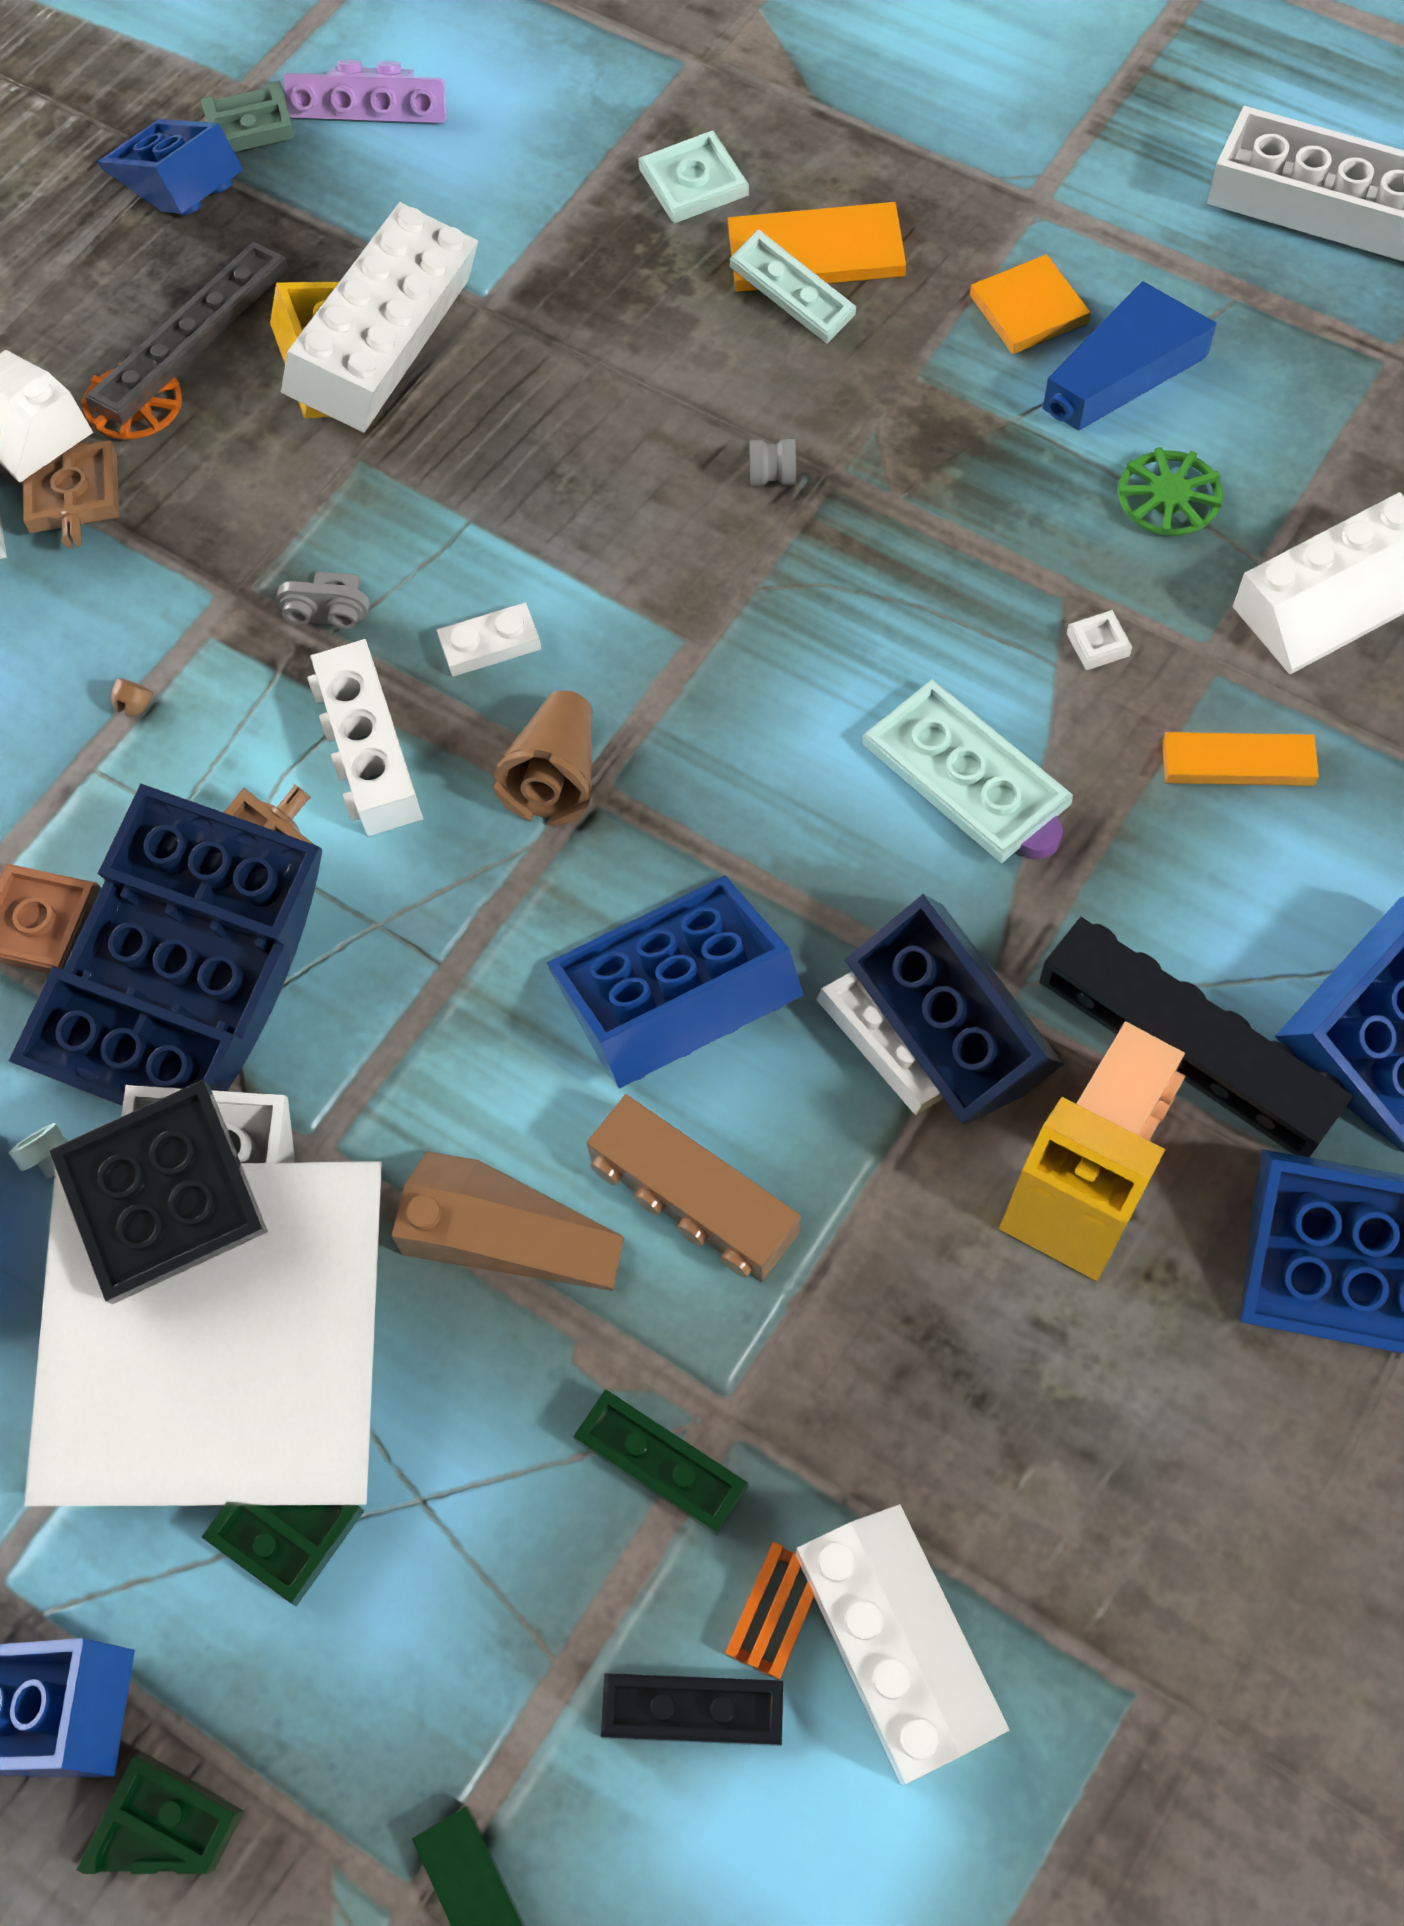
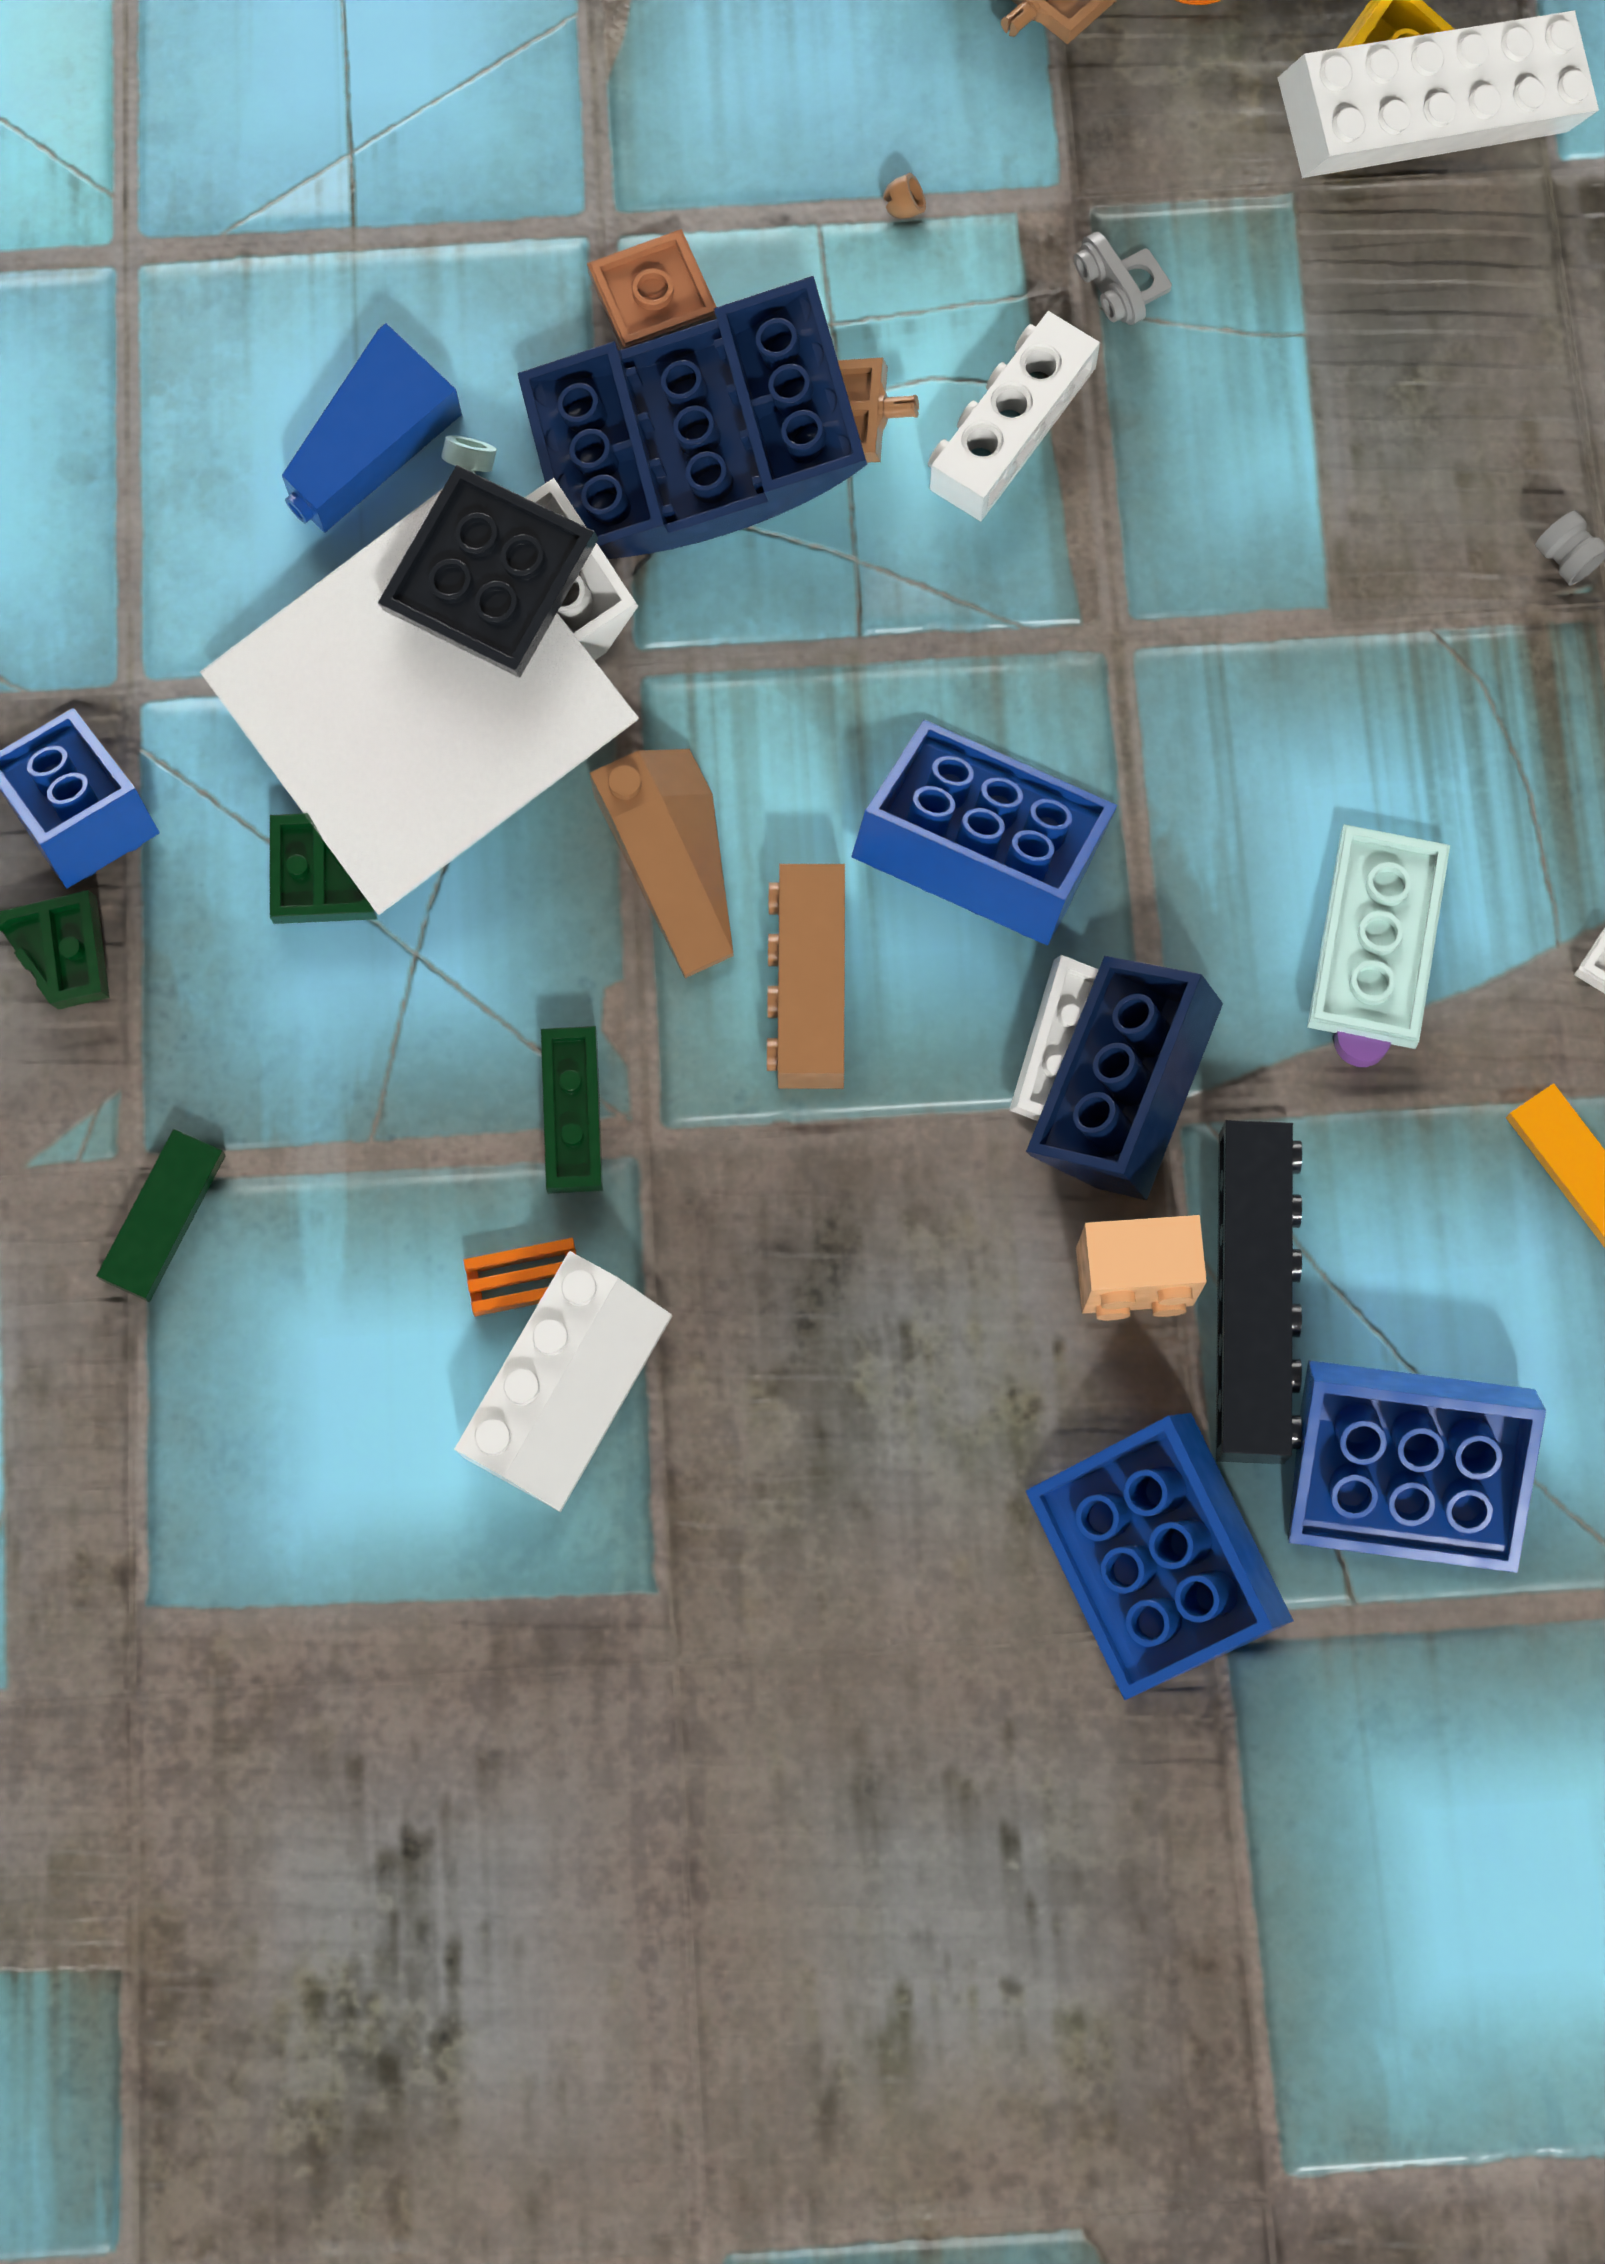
camera: 50 degrees right, 10 degrees up
white plate [437,602,542,677] -> none
medium nougat cone [493,691,593,826] -> none
black tile [601,1673,783,1746] -> none
yellow slope [999,1097,1166,1282] -> none

